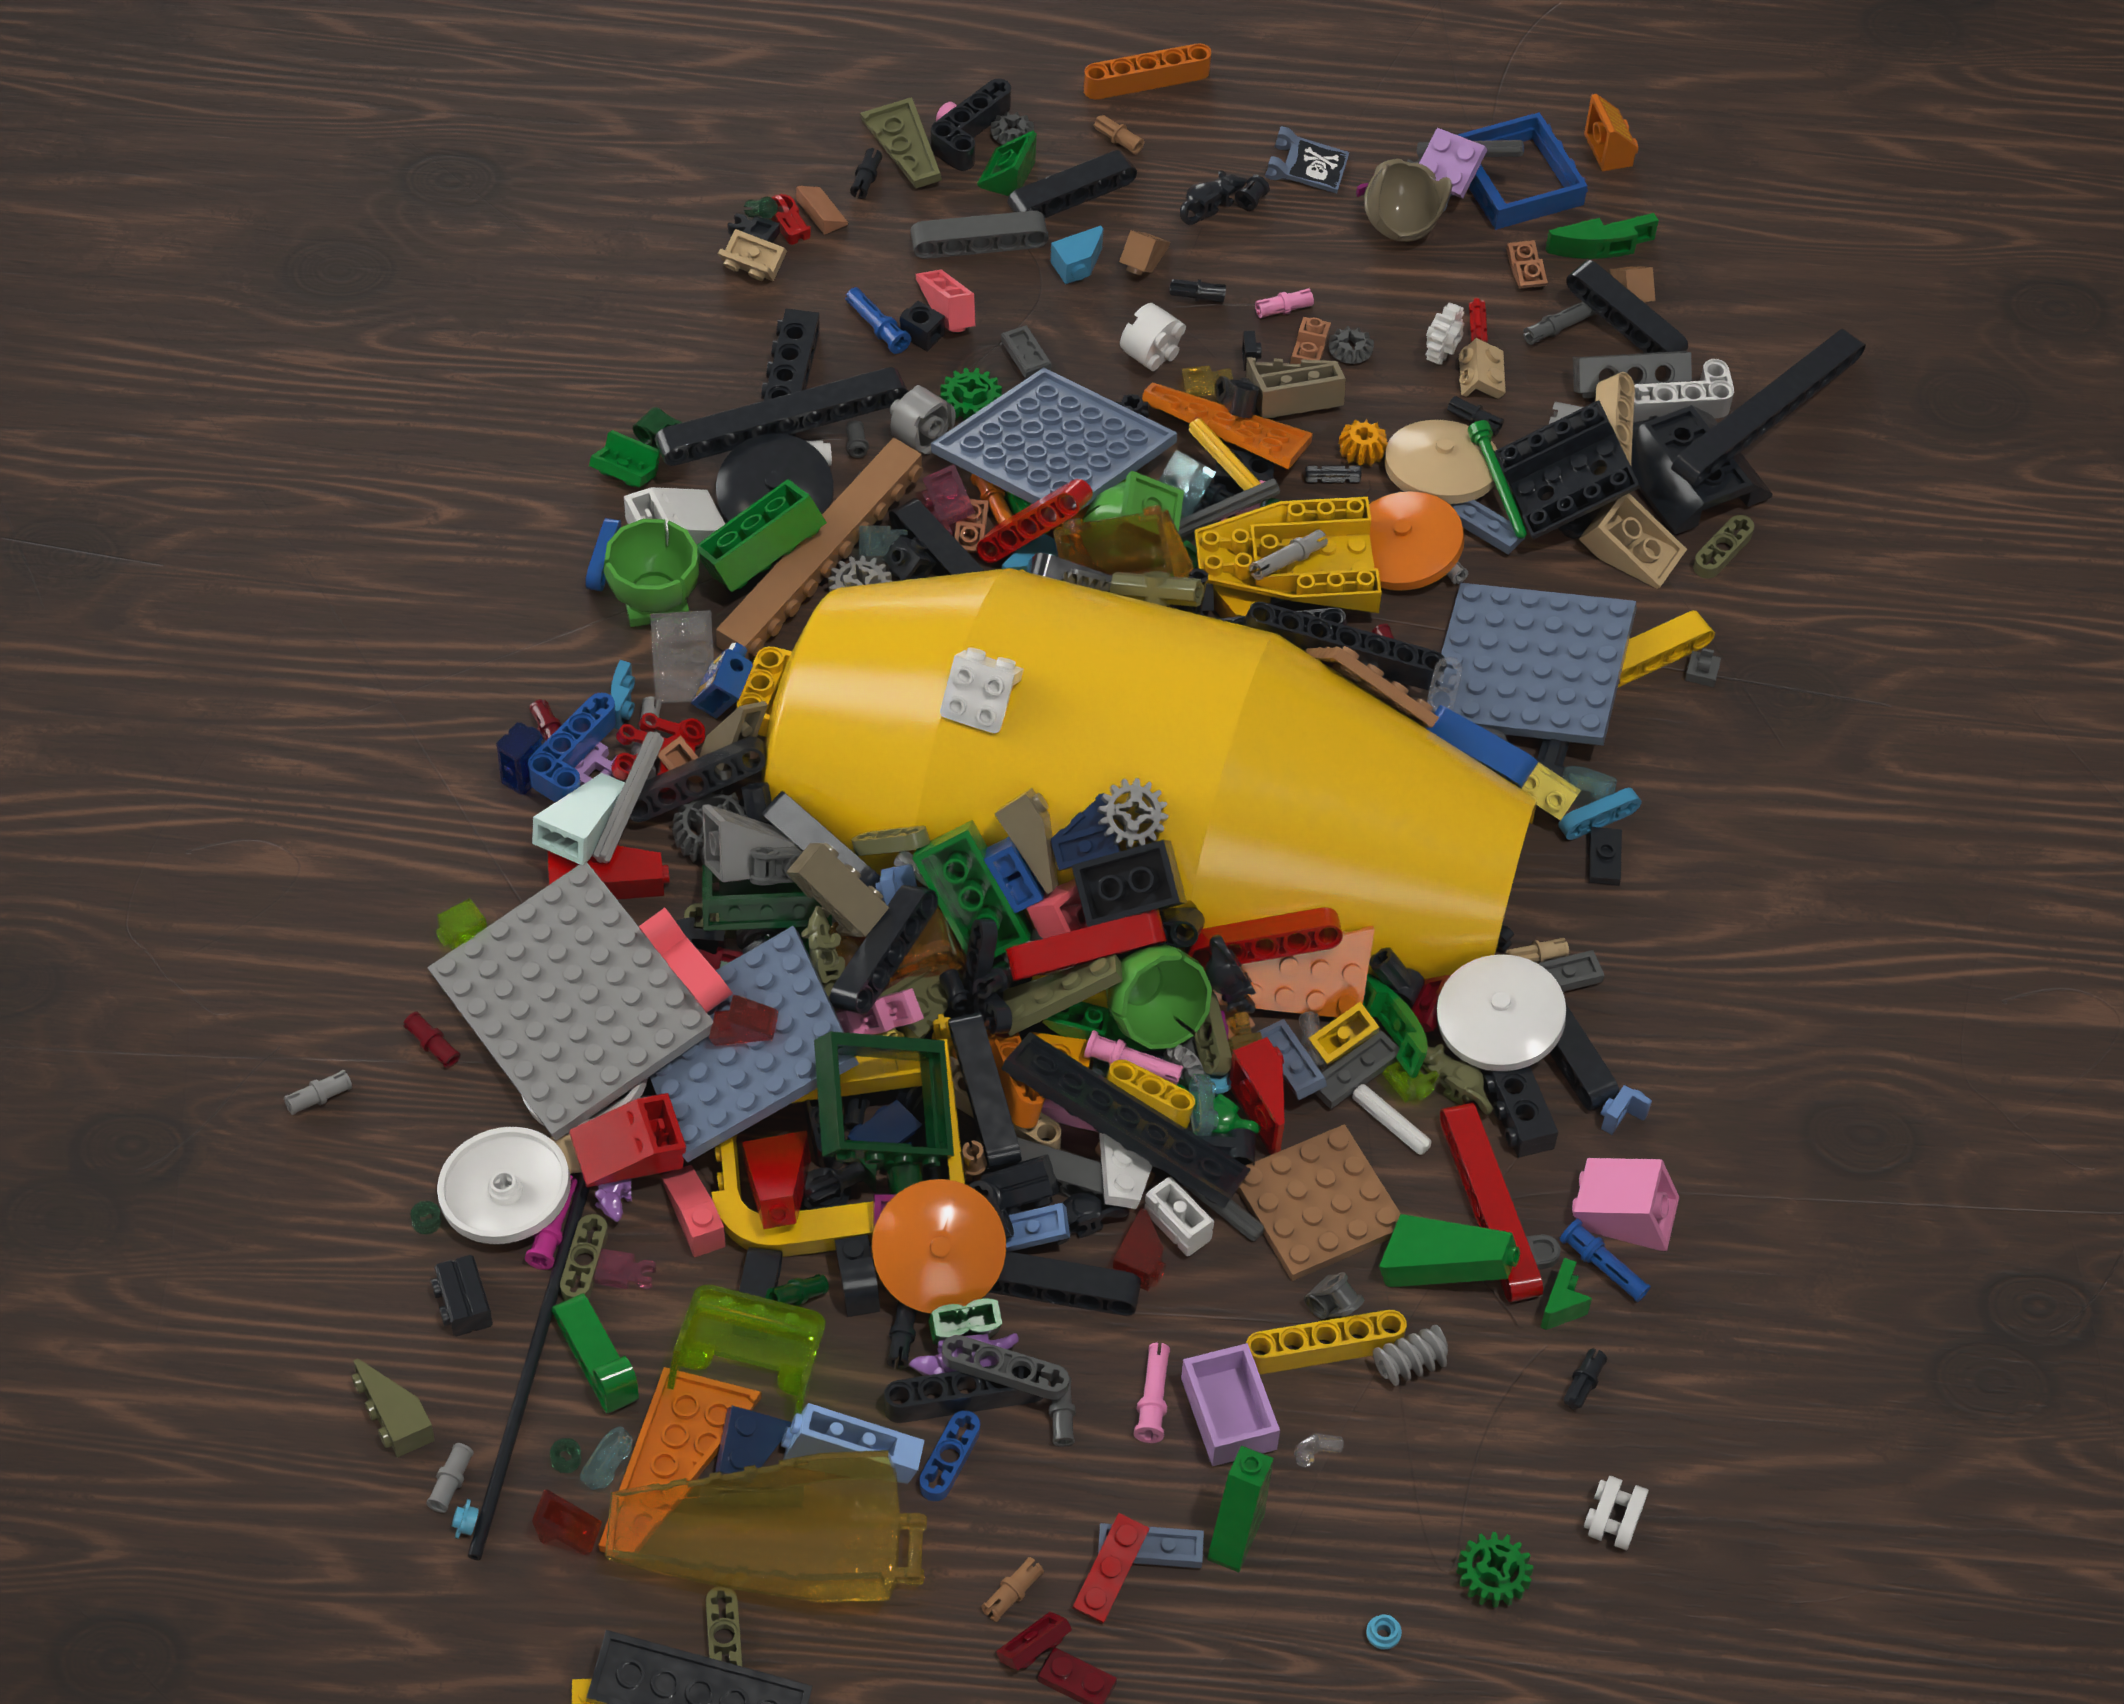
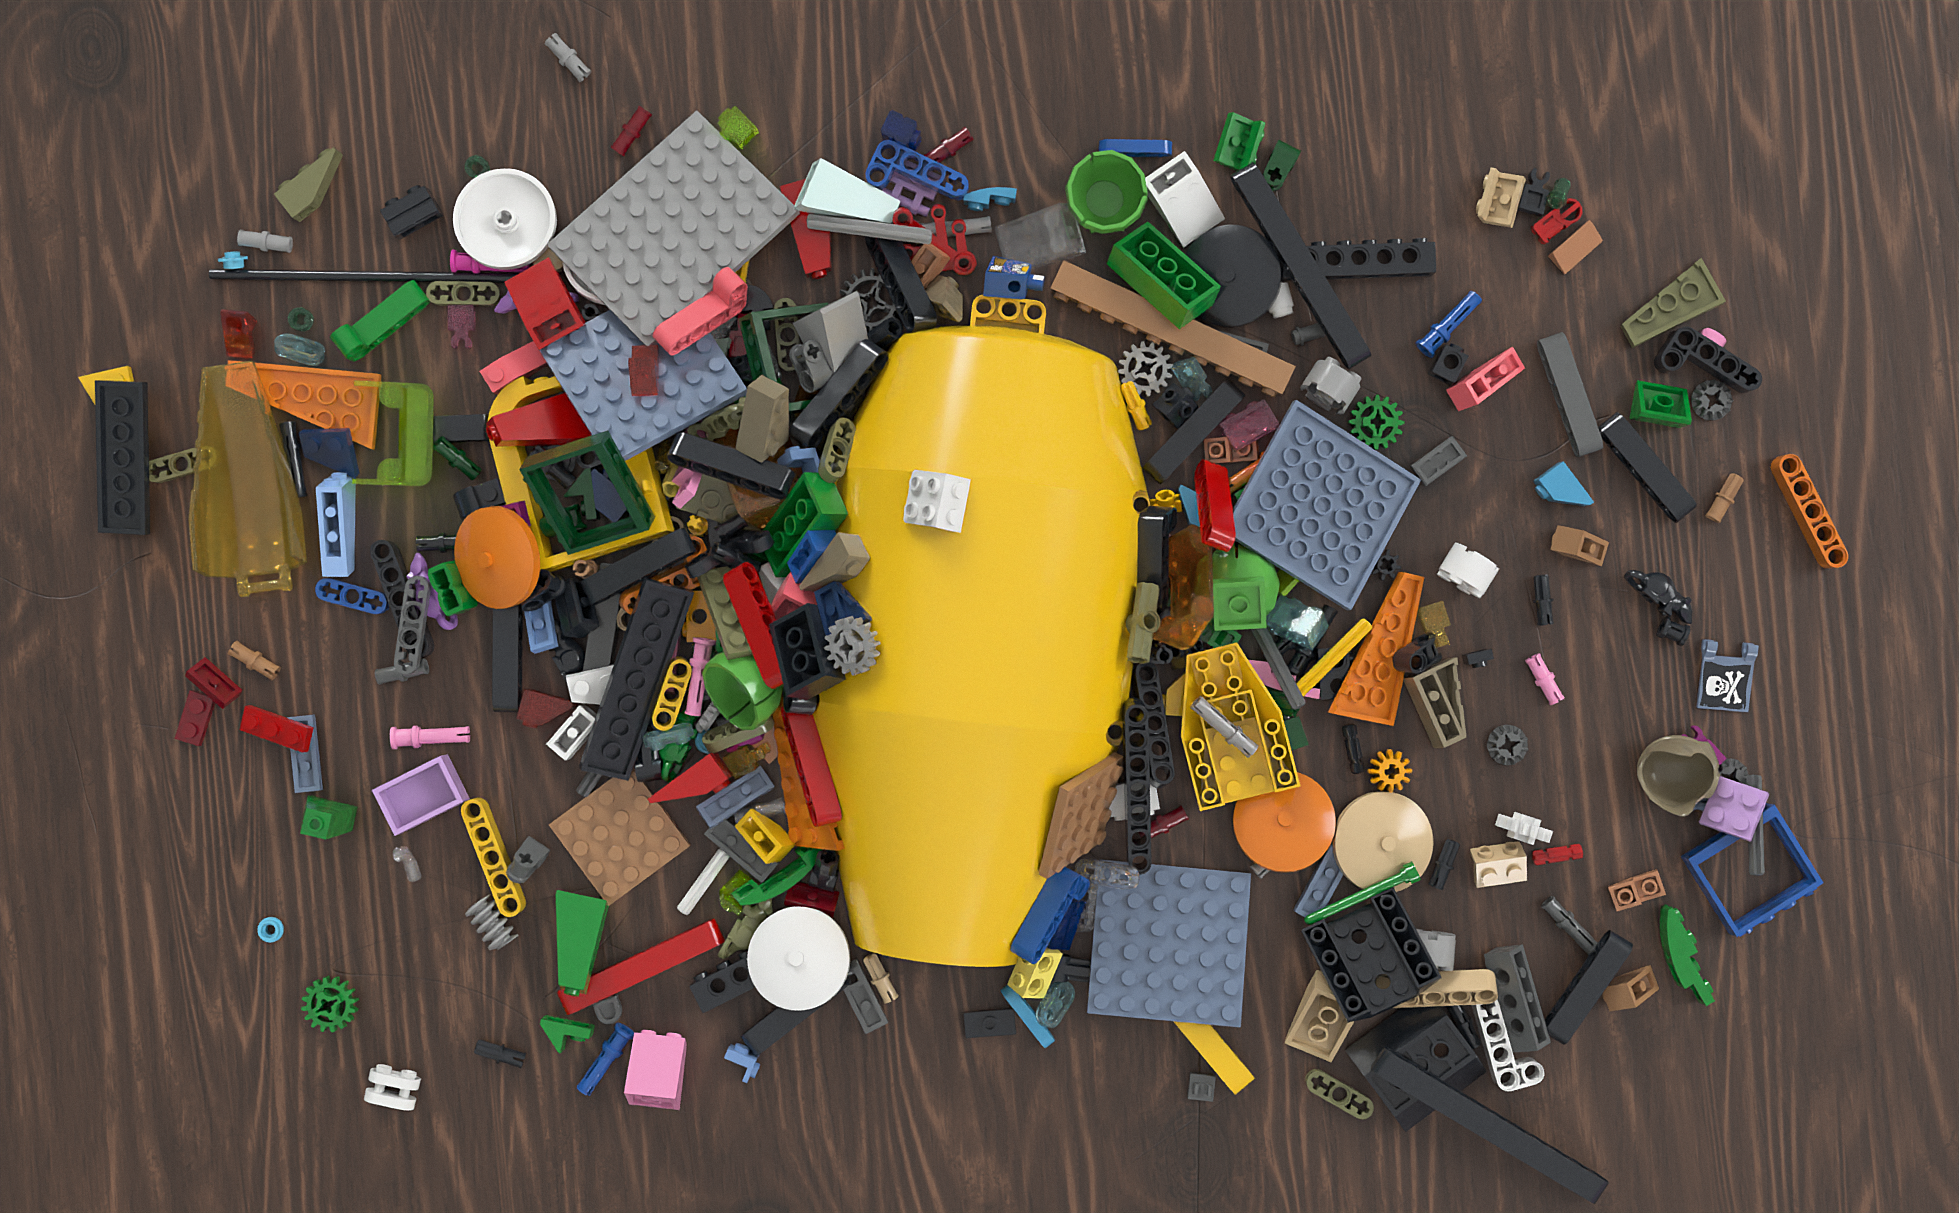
camera: 85 degrees right, 35 degrees up
black pin [850,148,883,199] -> none
dark grey gear [1063,568,1111,591] -> none
black animal [1204,934,1256,1013] -> none
nougat slope [1290,317,1331,364] -> none
orange slope [1584,94,1638,172] -> none

